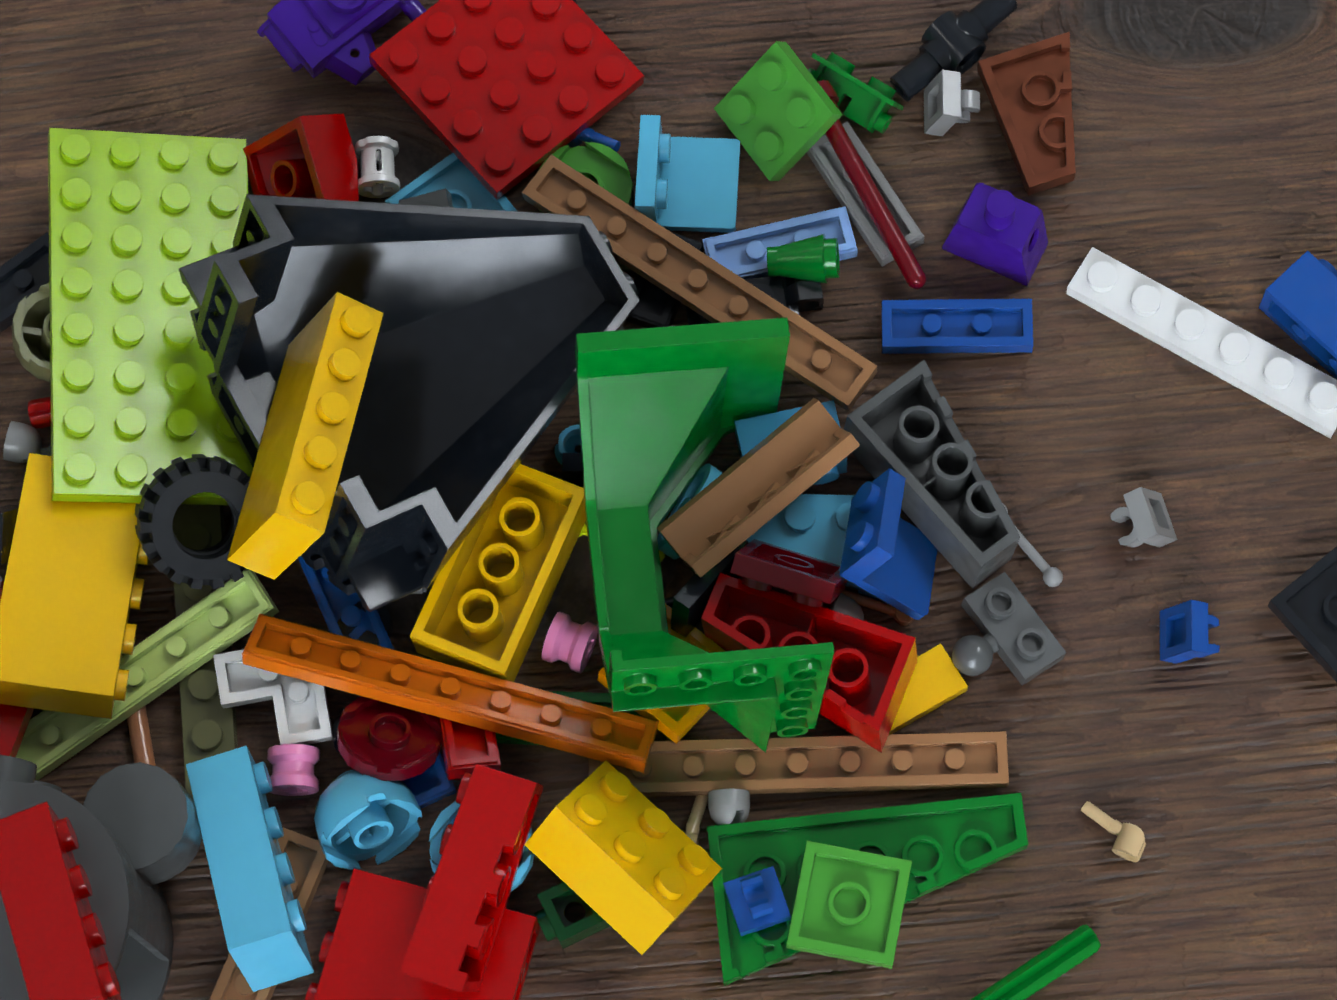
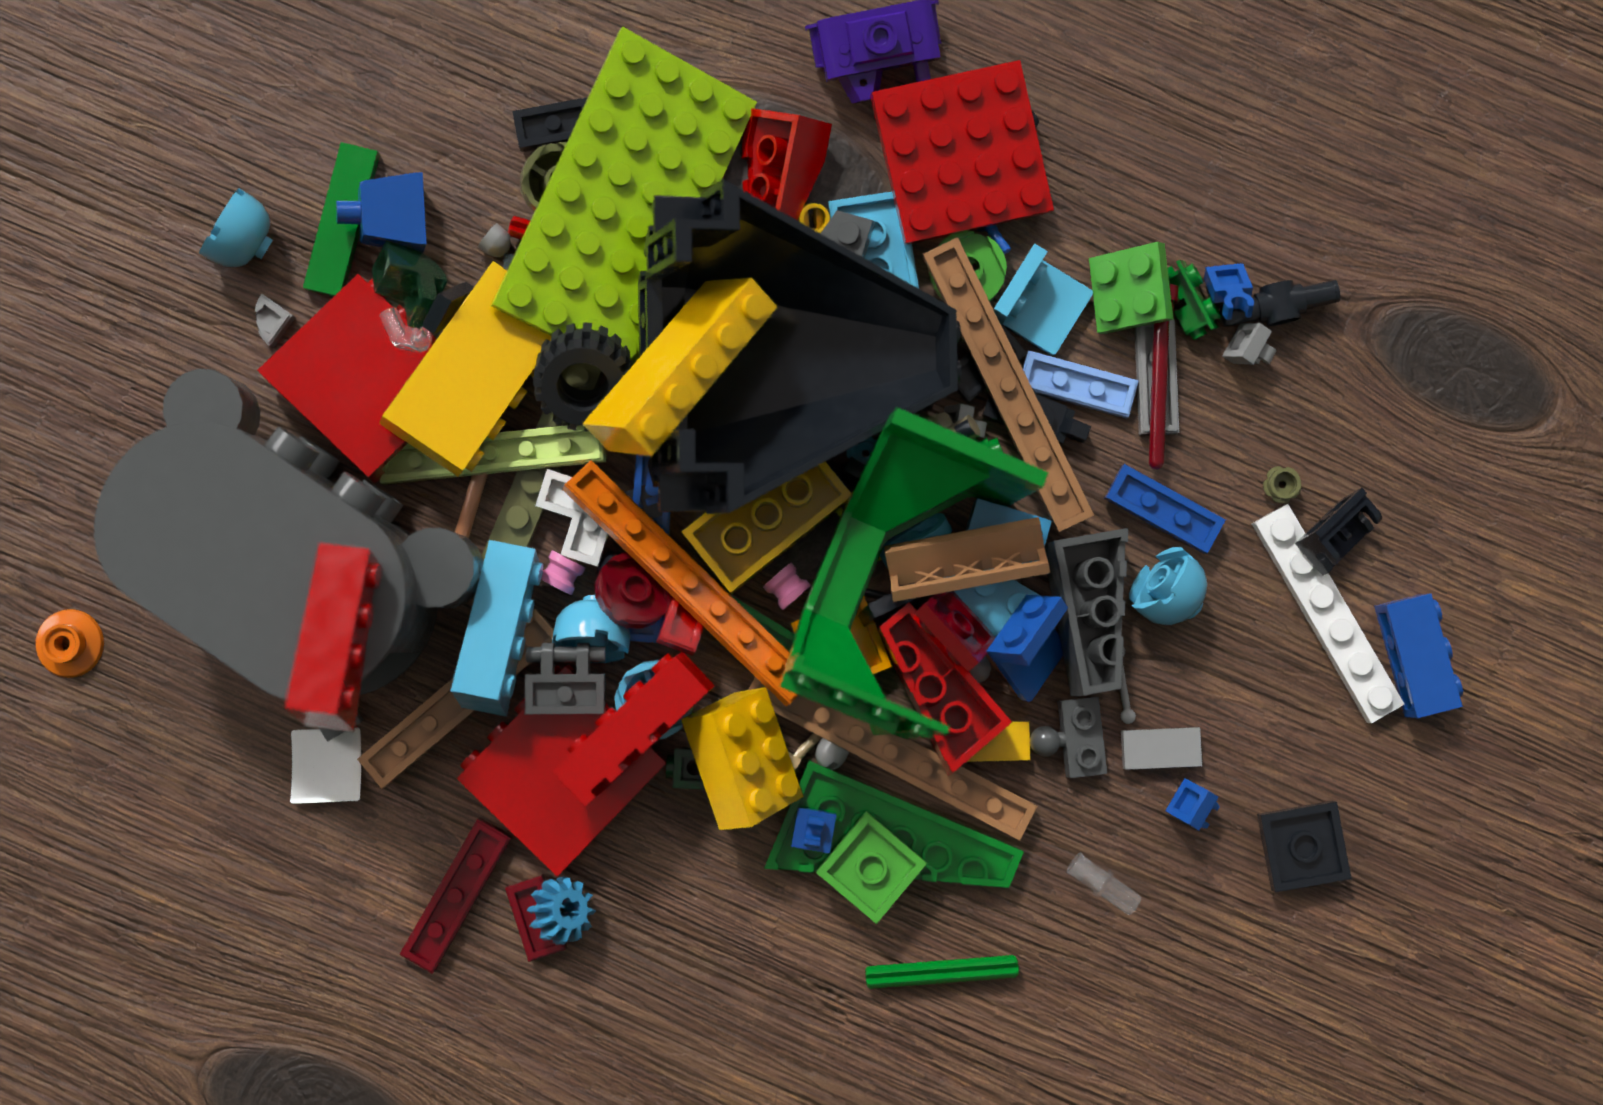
camera: 20 degrees right, 15 degrees up
white bush [355,136,400,198] -> none
green cone [767,234,840,284] -> none
dark purple torso [942,183,1048,286] -> none
copper wing [977,32,1076,195] -> none
tan hand [1081,801,1146,862] -> none
light grey tile [1110,487,1178,548] -> none
none -> dark grey plate [525,643,606,714]
none -> clear axle [1066,852,1141,915]
none -> light grey tile [1121,727,1202,770]
none -> medium azure cylinder [1129,547,1207,625]
none -> blue plate [1204,263,1254,320]
none -> olive plate [1263,466,1301,504]
none -> black hinge [1295,488,1382,576]

